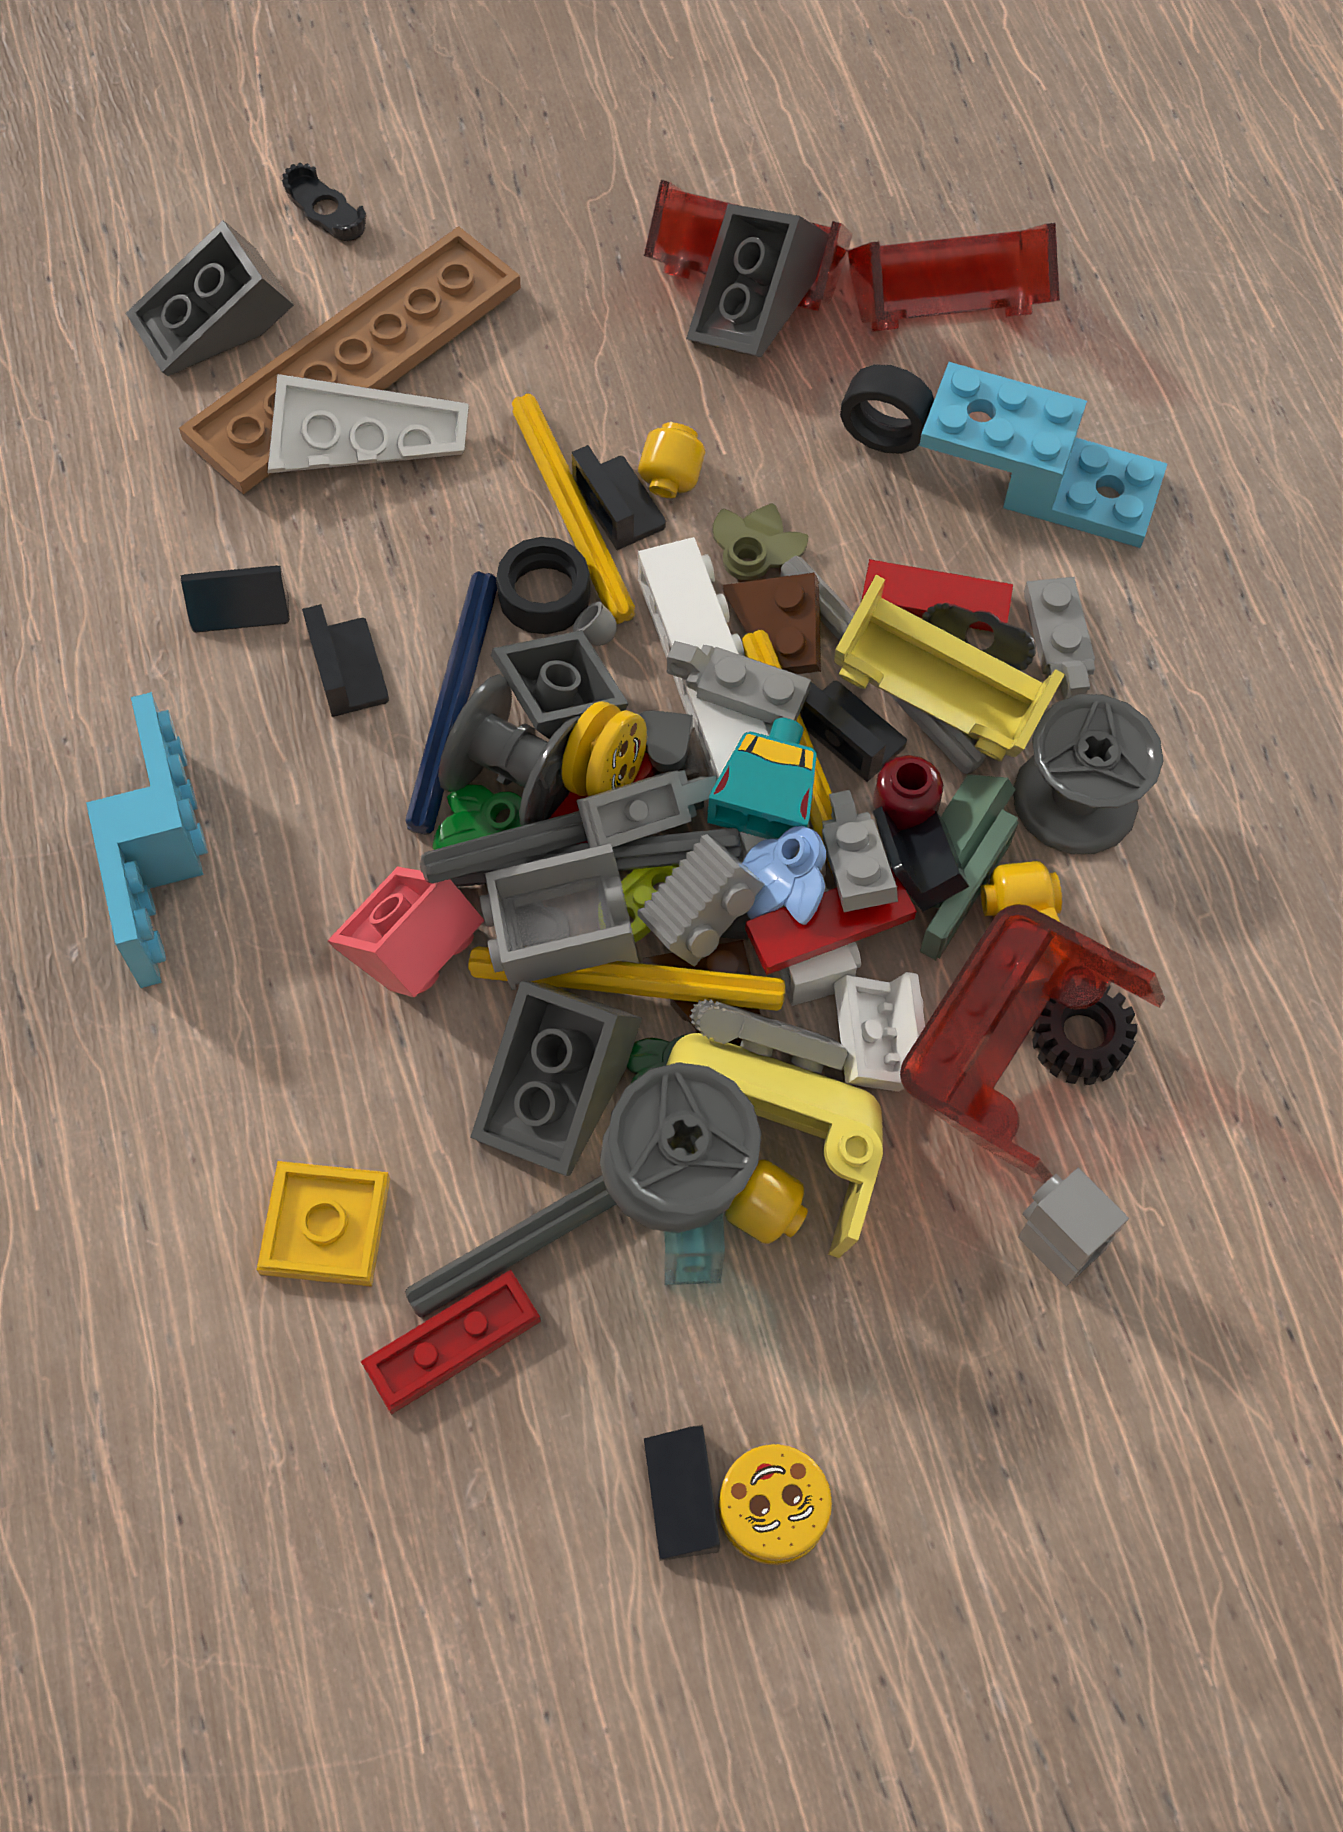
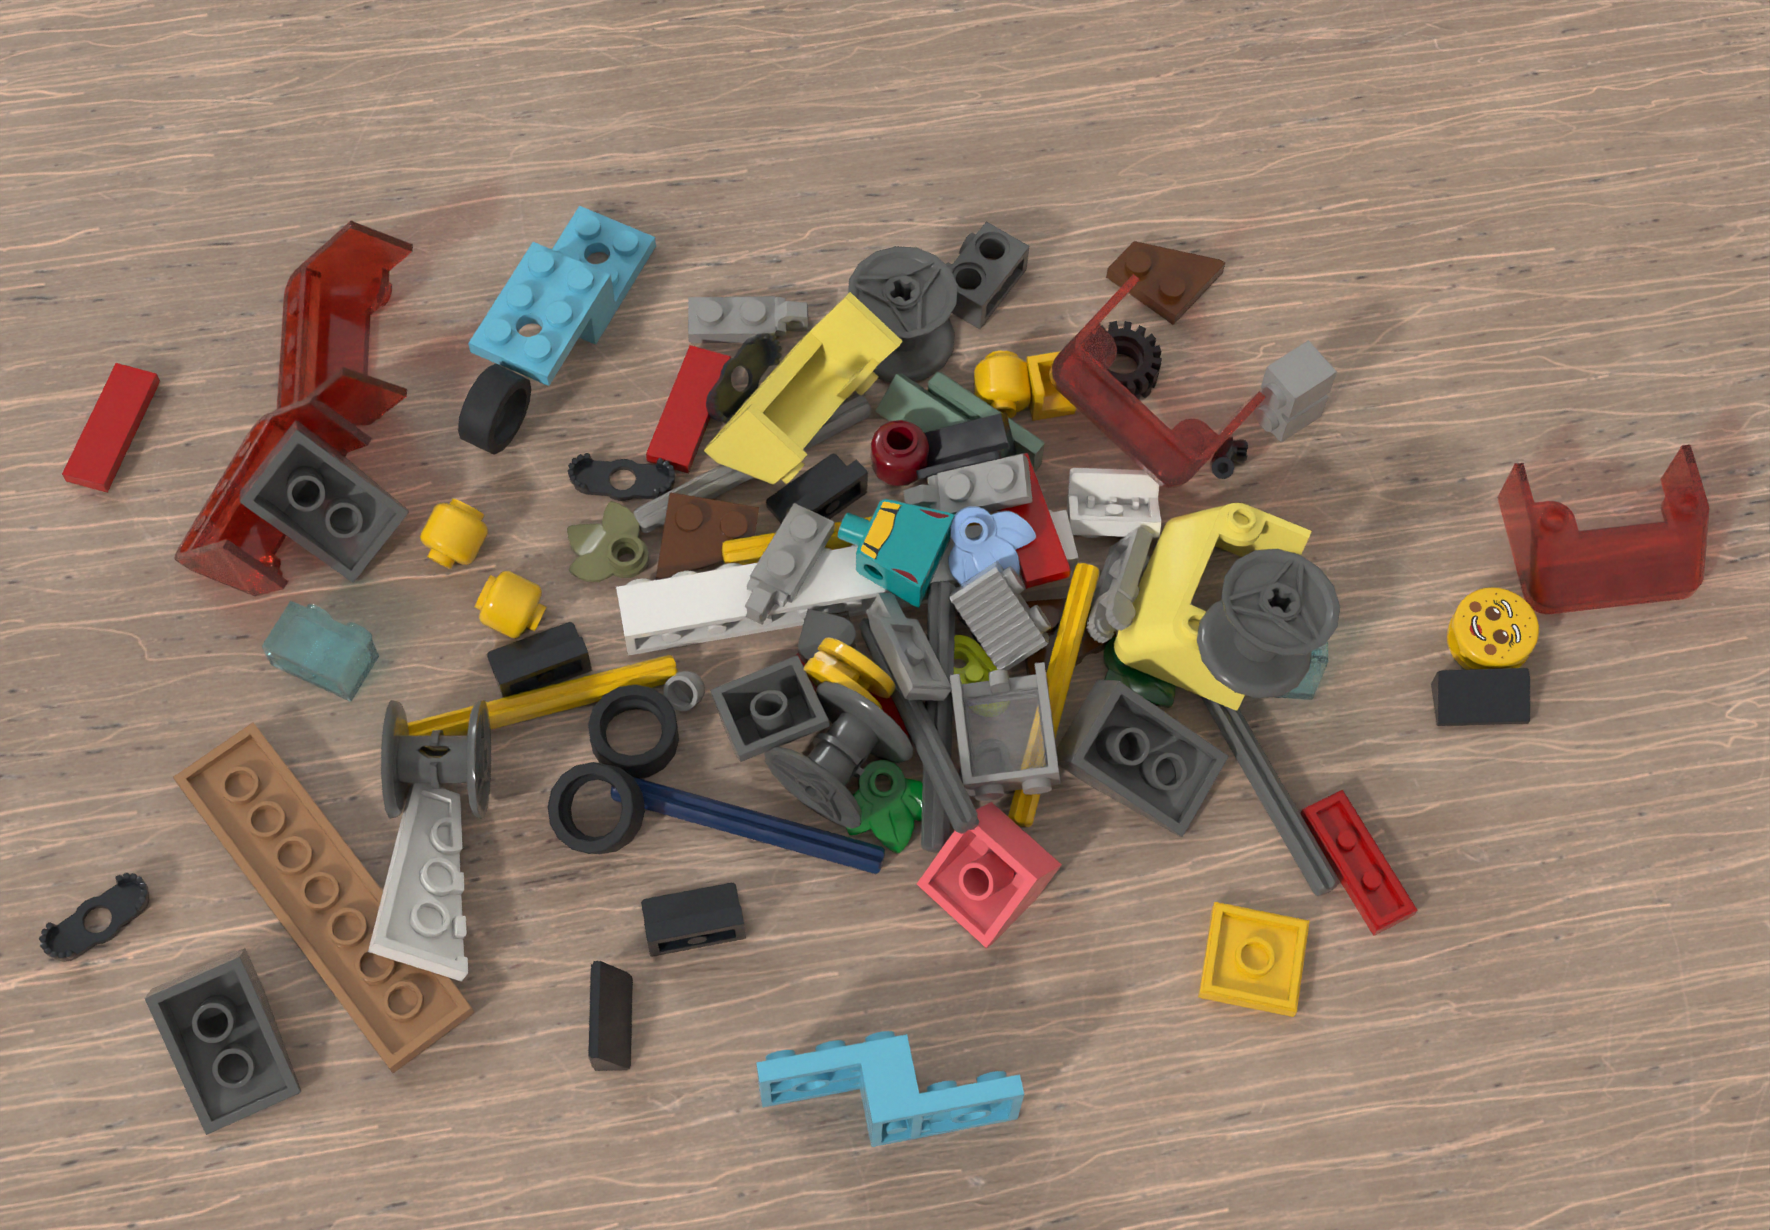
camera: 85 degrees left, 0 degrees up
none -> red tile [62,363,160,493]
none -> clear light blue brick [262,601,379,702]
none -> dark grey piece [381,700,491,819]
none -> yellow head [420,498,488,569]
none -> black tyre [547,762,645,854]
none -> black piece [568,453,676,501]
none -> dark grey brick [946,221,1030,329]
none -> reddish brown wing [1106,241,1225,325]
none -> black arm [1209,436,1248,479]
none -> clear red windscreen [1497,444,1709,614]

